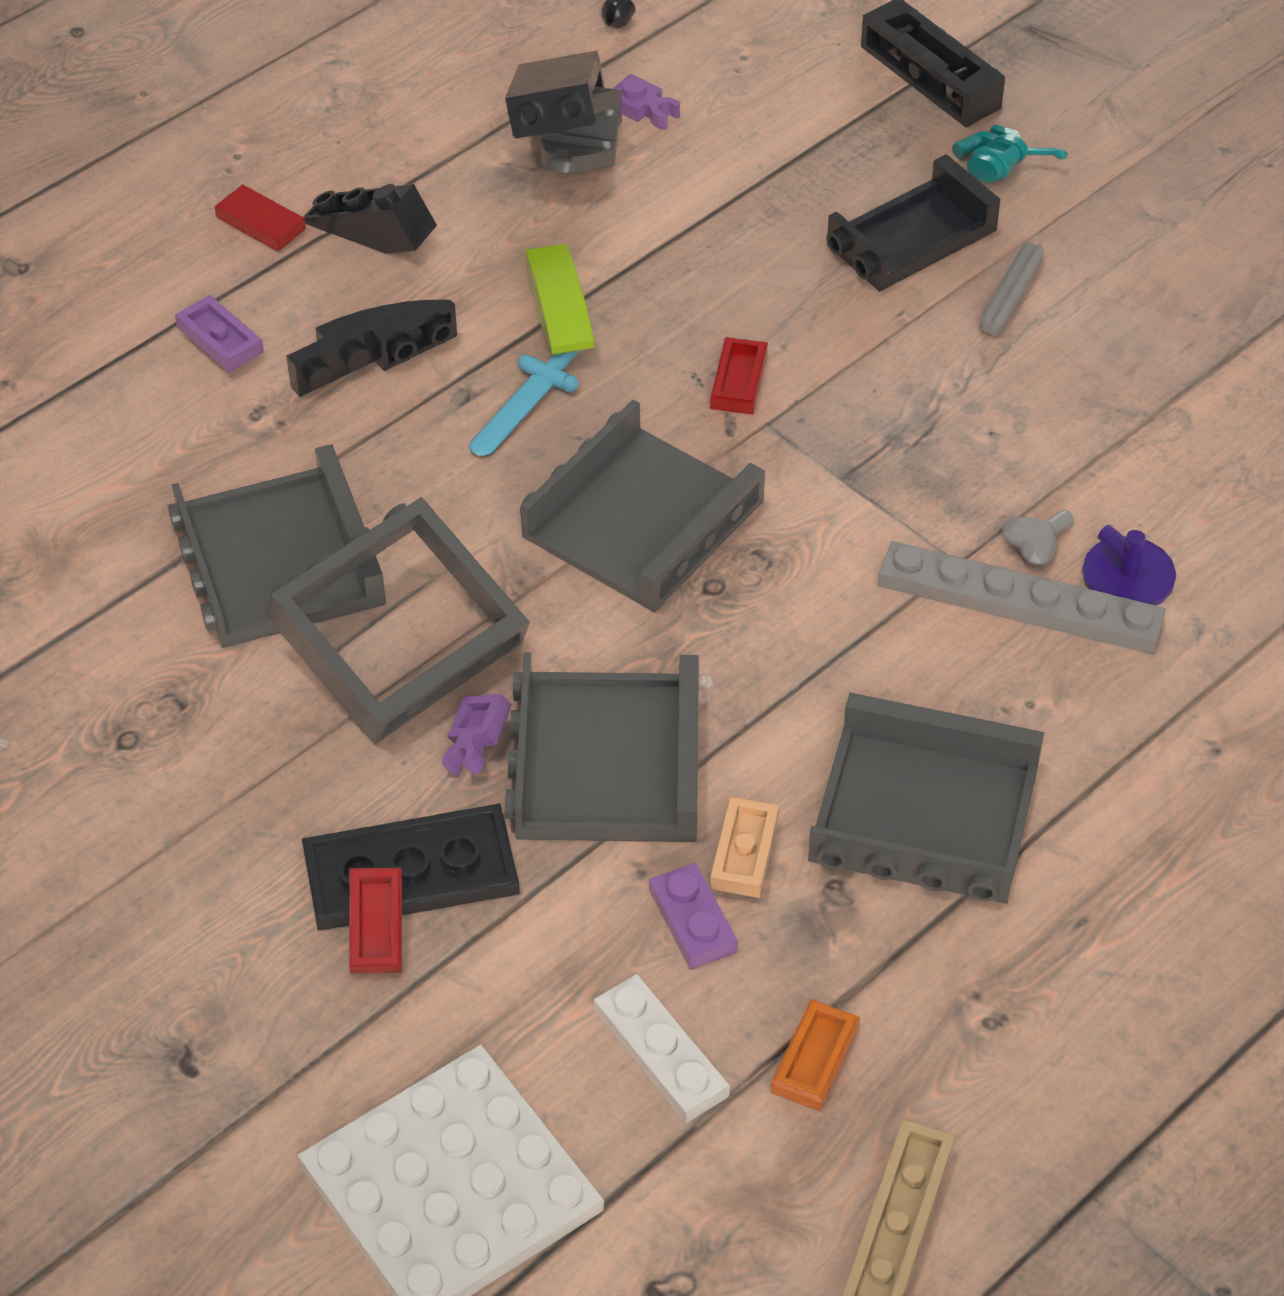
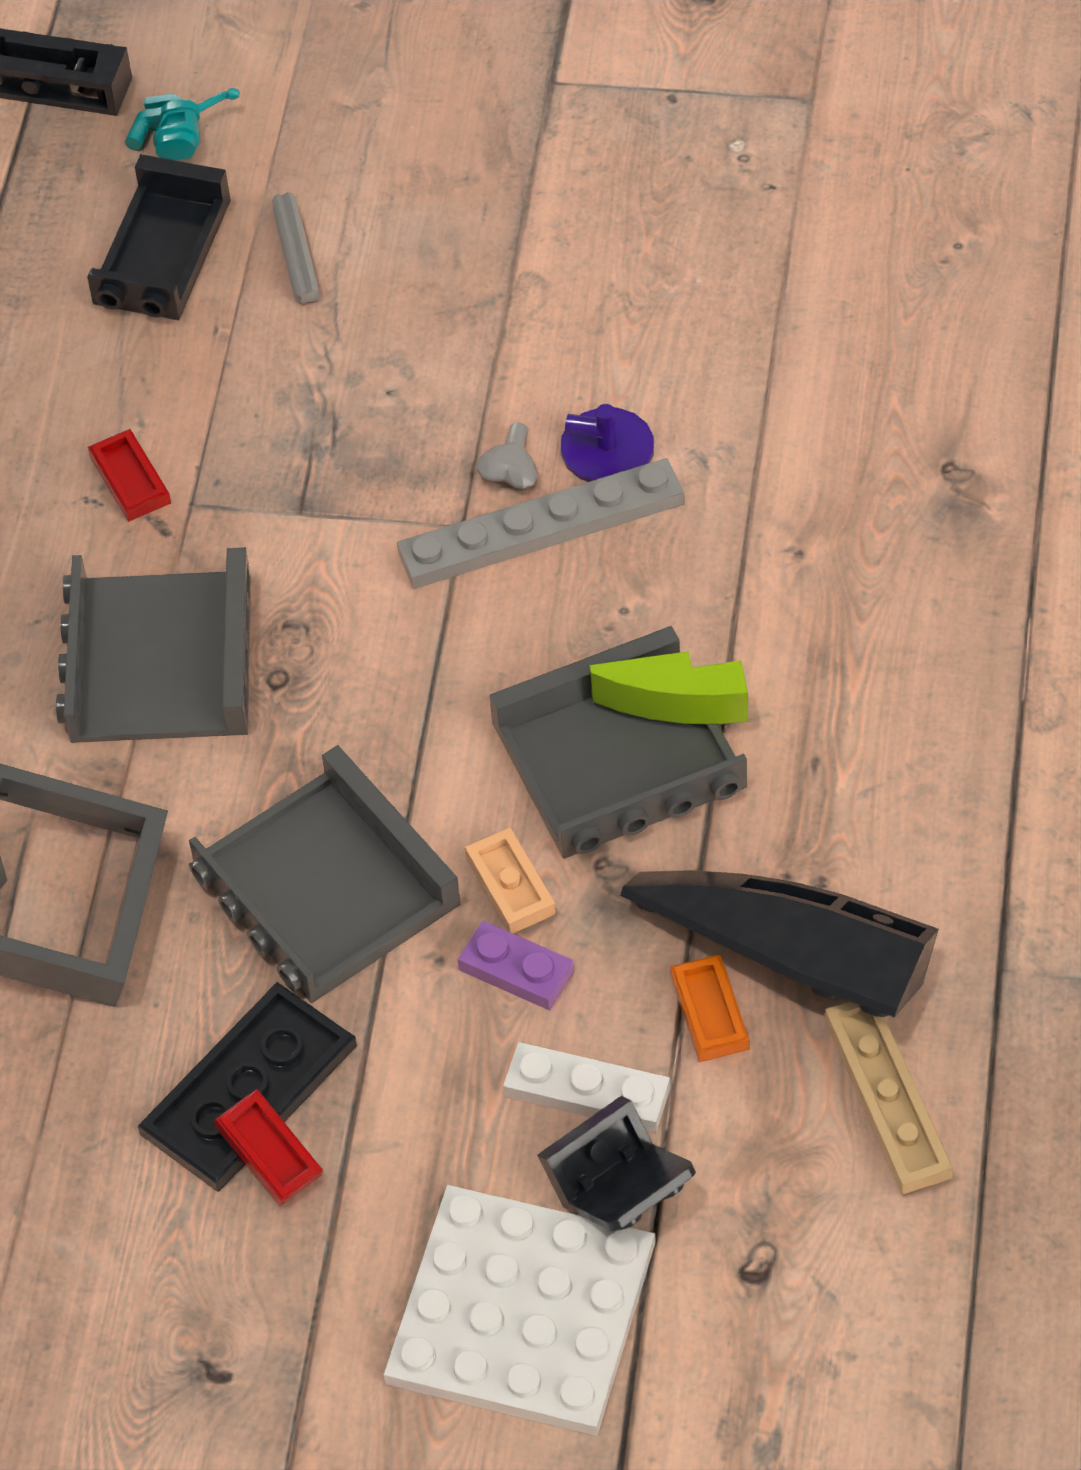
camera: 35 degrees left, 5 degrees up
medium lavender plate [442,694,512,776] -> none
none -> black bracket [537,1096,696,1231]
none -> lime slope [590,651,748,724]
none -> black wedge [620,870,939,1018]

